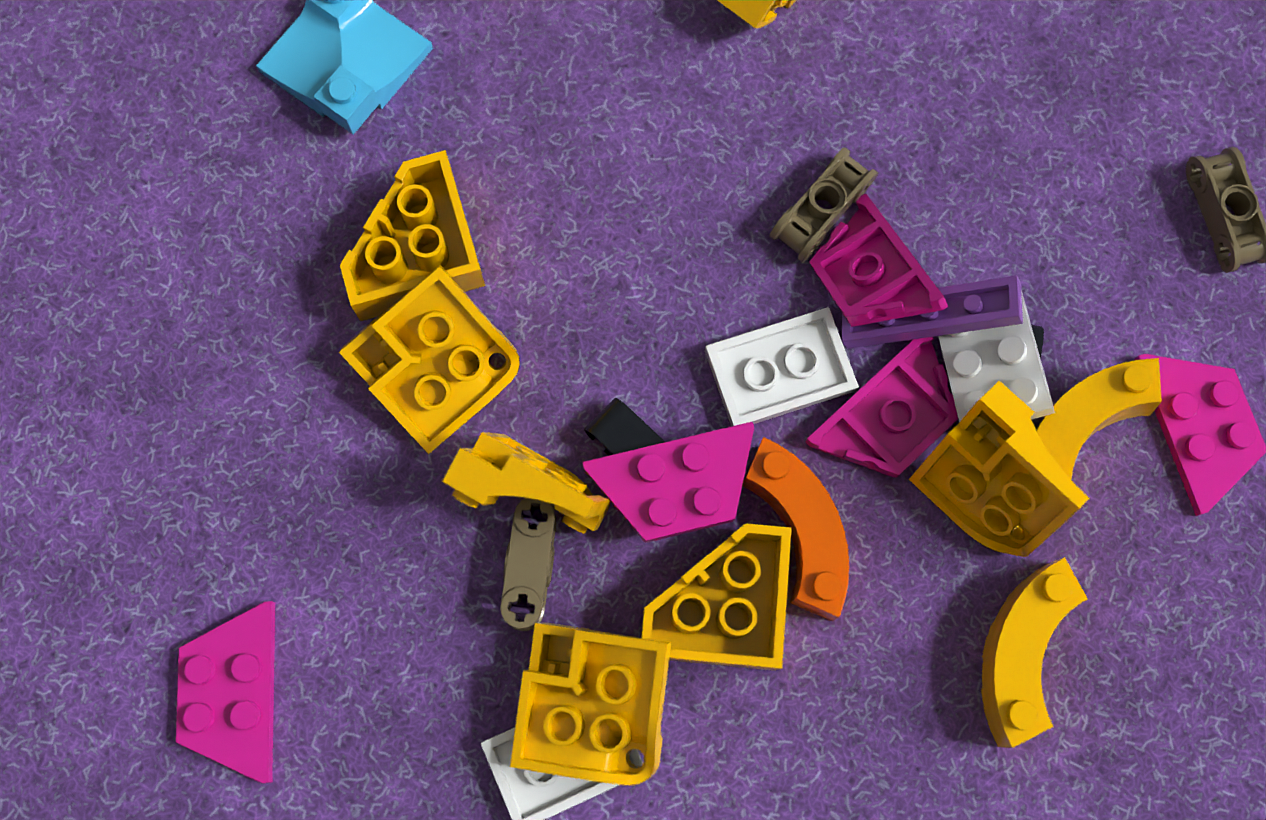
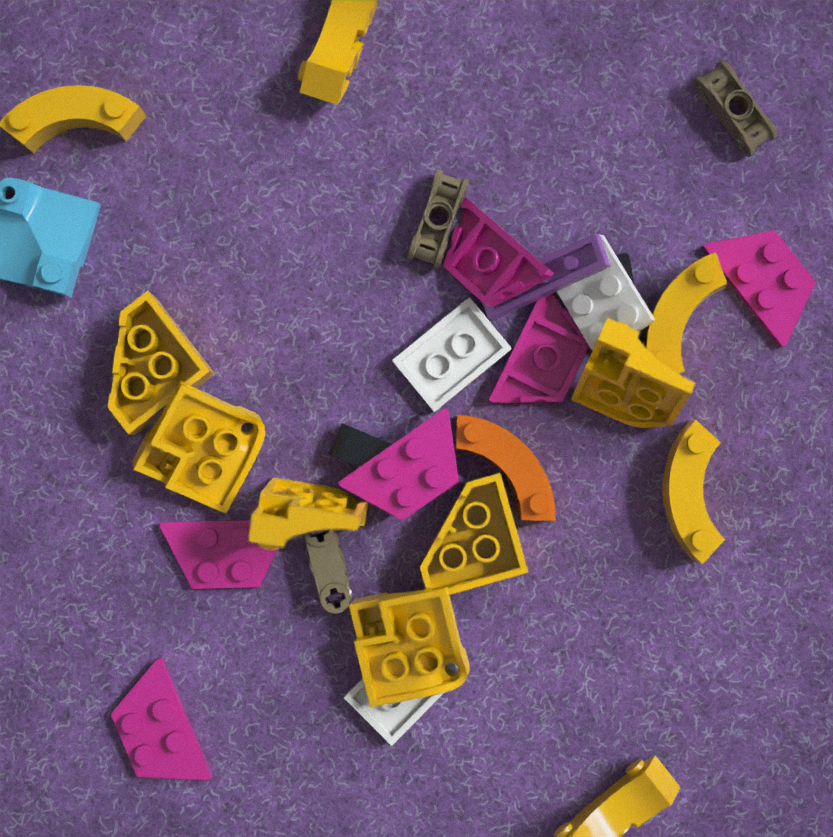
camera: 20 degrees left, 10 degrees up
none -> dark pink wing [160,520,278,589]

